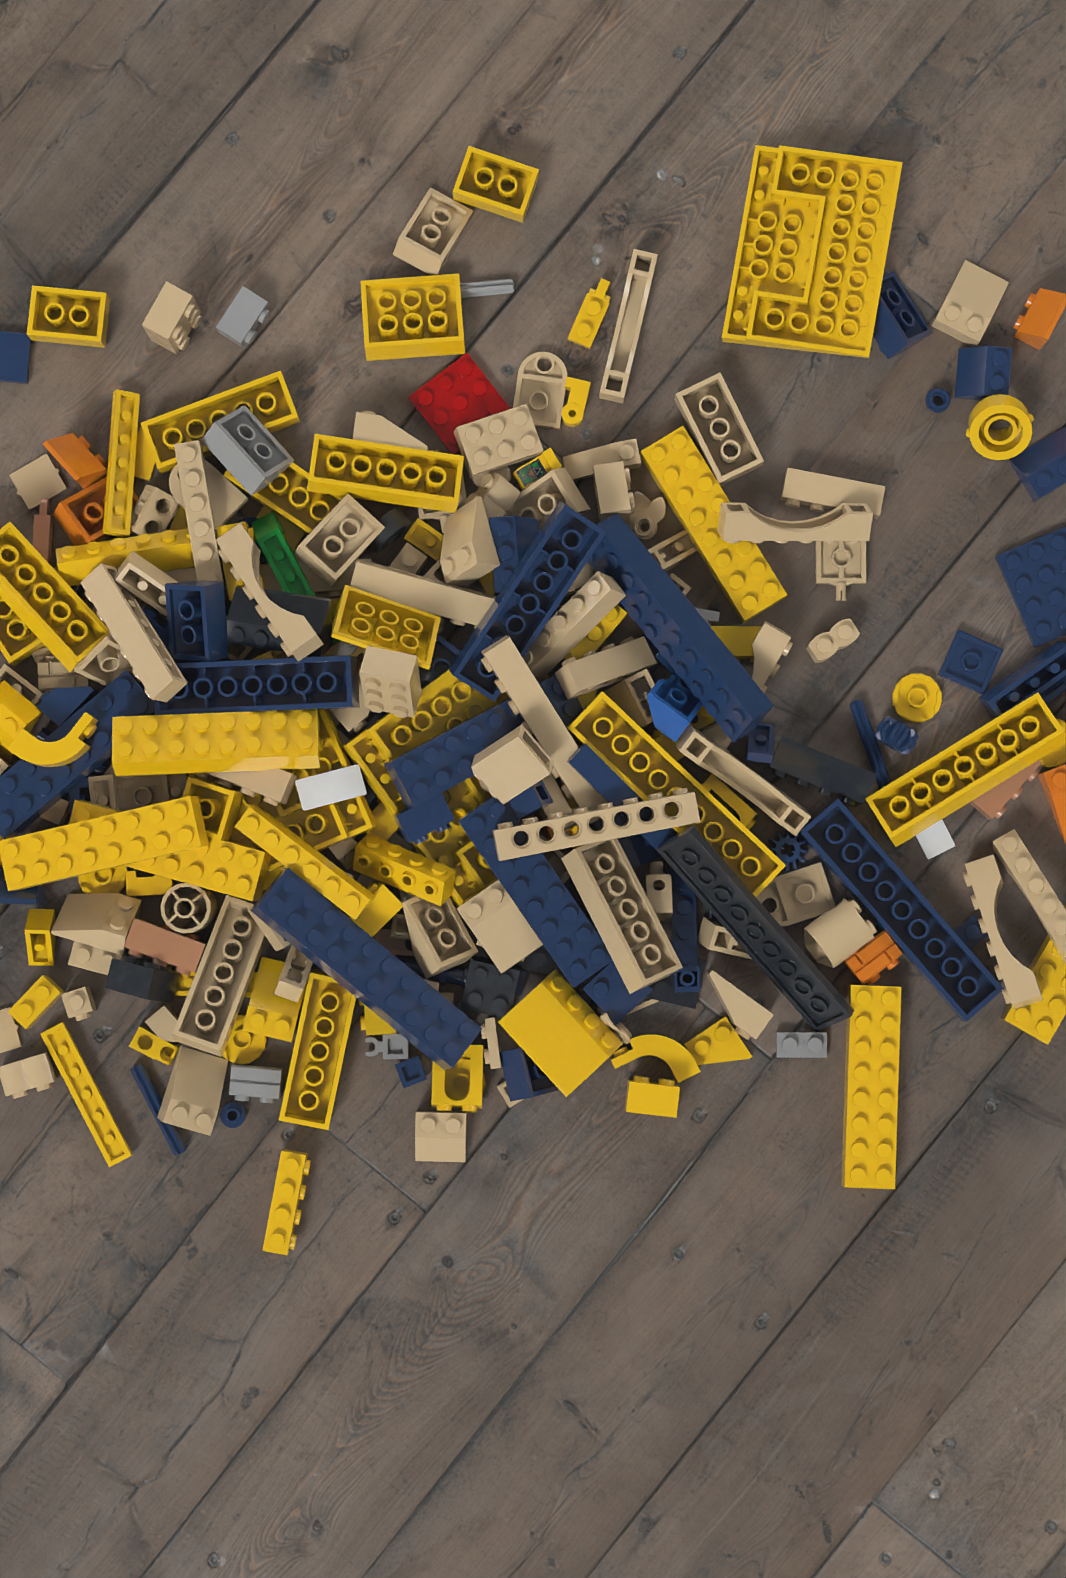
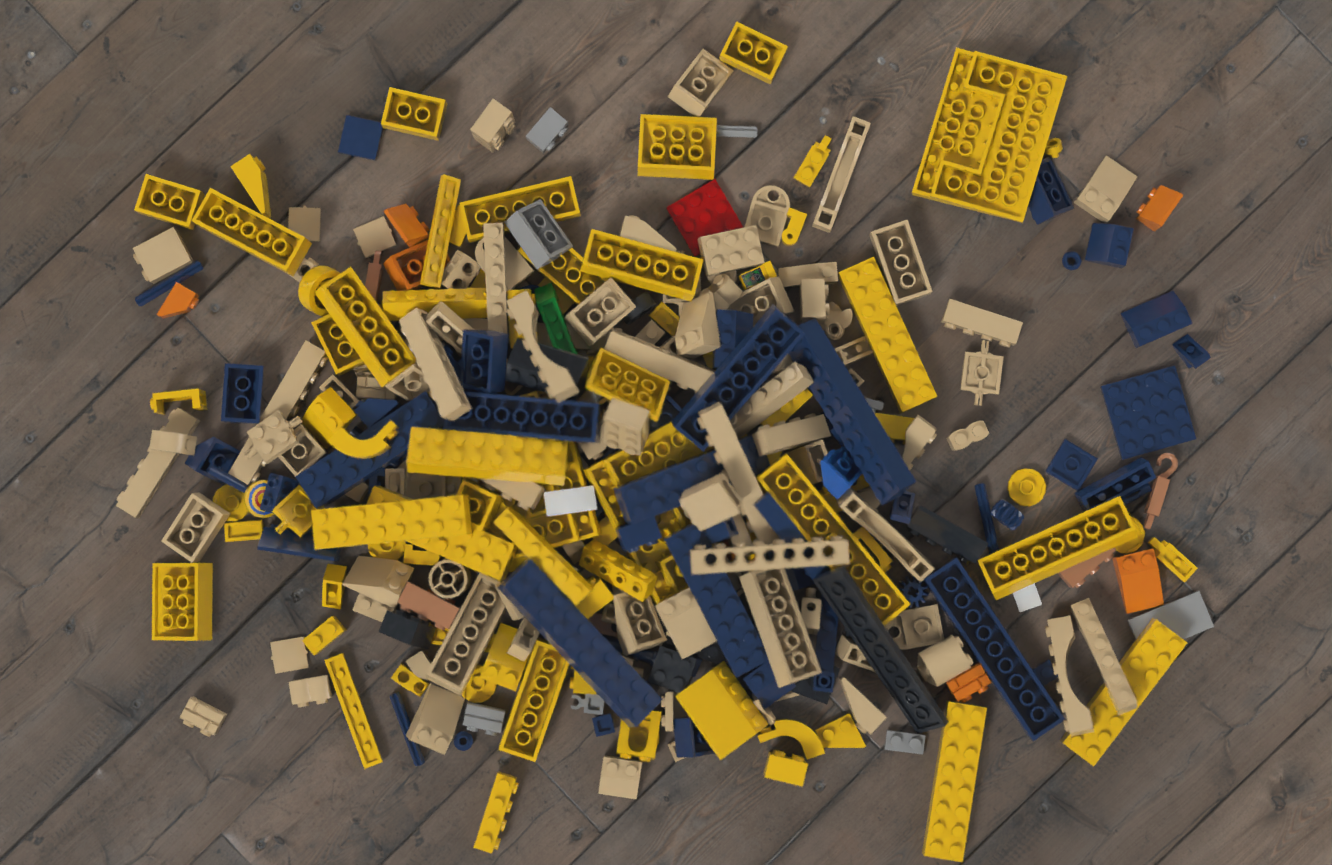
camera: 10 degrees right, 0 degrees up
tan brick [61,986,97,1021] -> none
tan arch [718,503,873,544] -> none
yellow piece [965,394,1034,460] -> none
none -> yellow tile [1044,138,1063,158]

